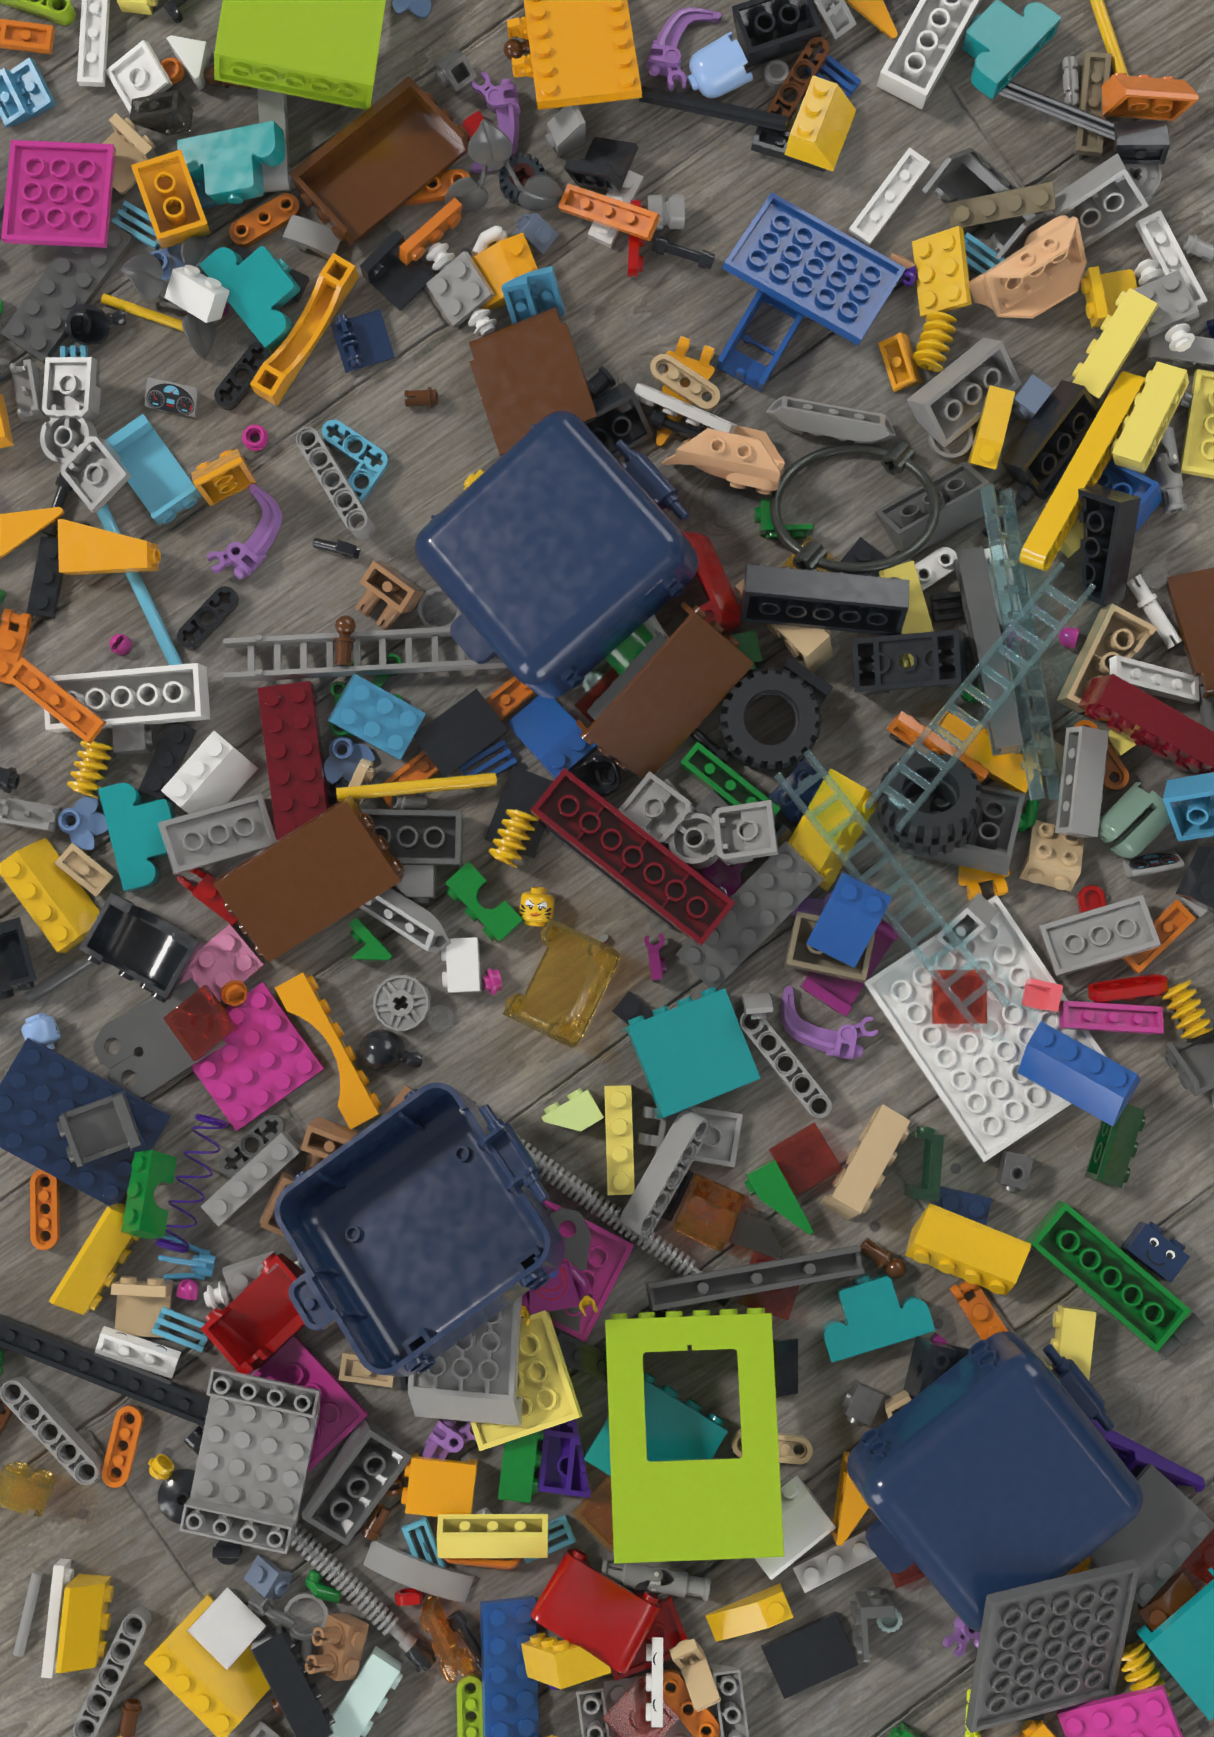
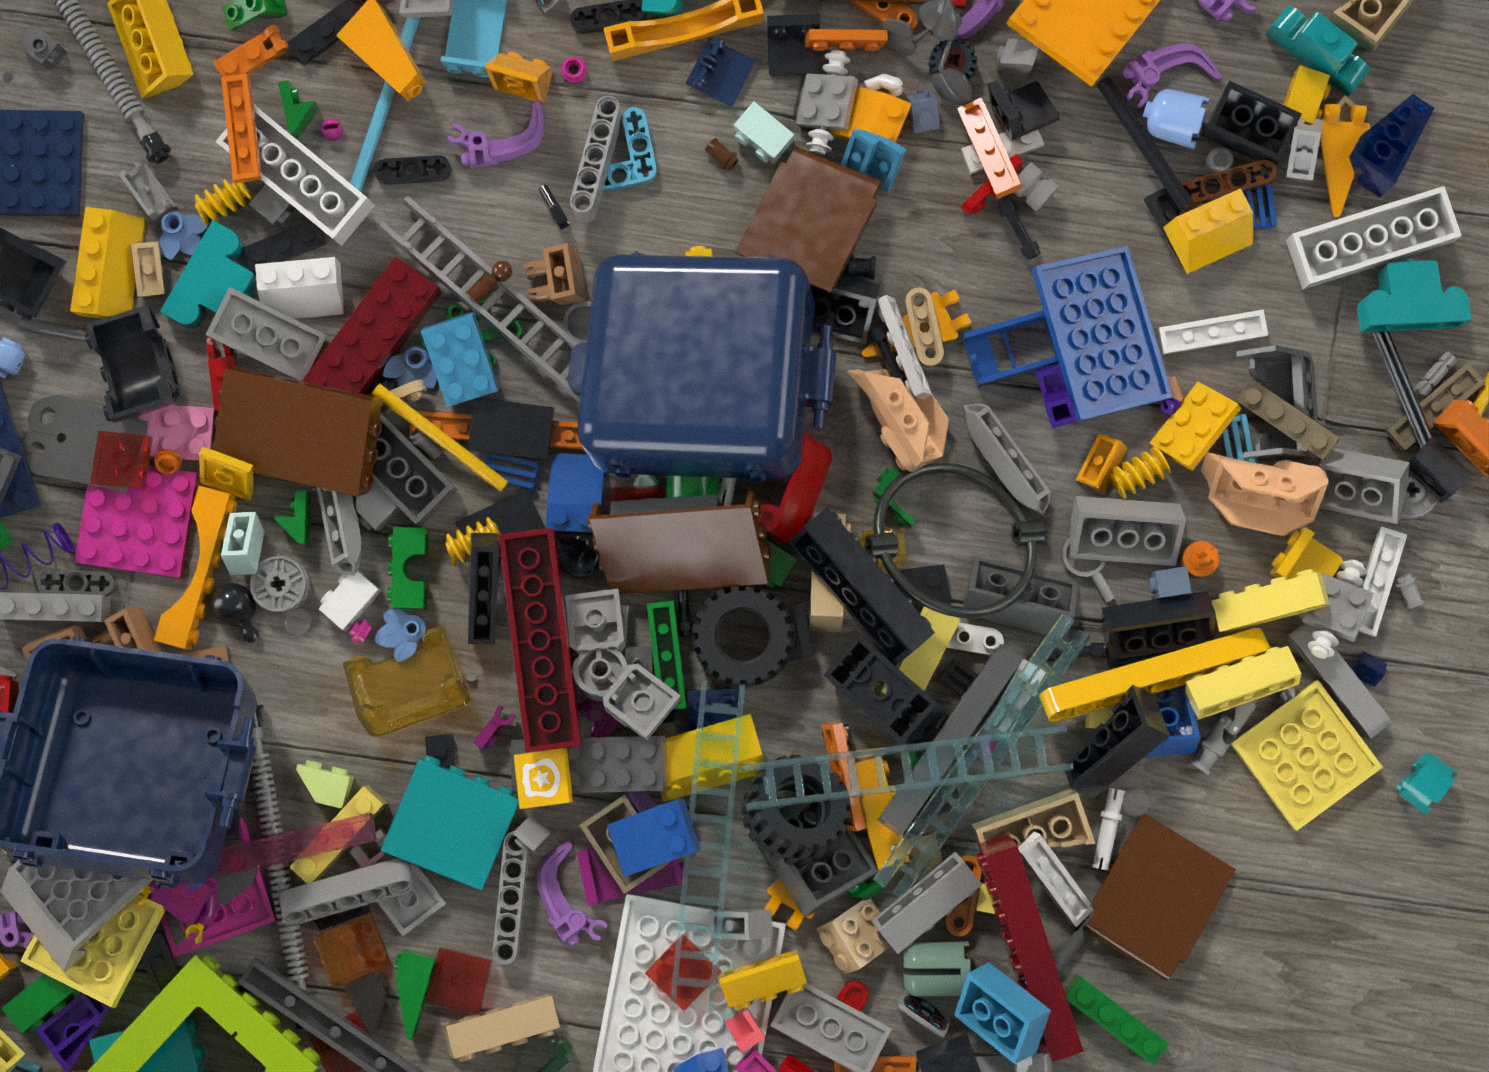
camera: 45 degrees right, 0 degrees up
yellow head [519,886,555,926] -> none
yellow slope [968,385,1015,470] -> none
dark pink hinge [1059,627,1079,649] -> none
none -> yellow tile [199,447,254,501]
none -> clear pink tile [219,813,377,877]
none -> light aqua brick [221,512,265,575]
none -> green slope [278,80,319,139]
none -> medium blue plate [374,609,427,662]
none -> black brick [467,533,499,645]
none -> yellow tile [514,748,573,809]
none -> yellow slope [719,949,807,1010]
none -> light aqua brick [733,101,794,164]
none -> dark purple brick [1036,364,1076,429]
none -> orange piece [1180,541,1219,578]

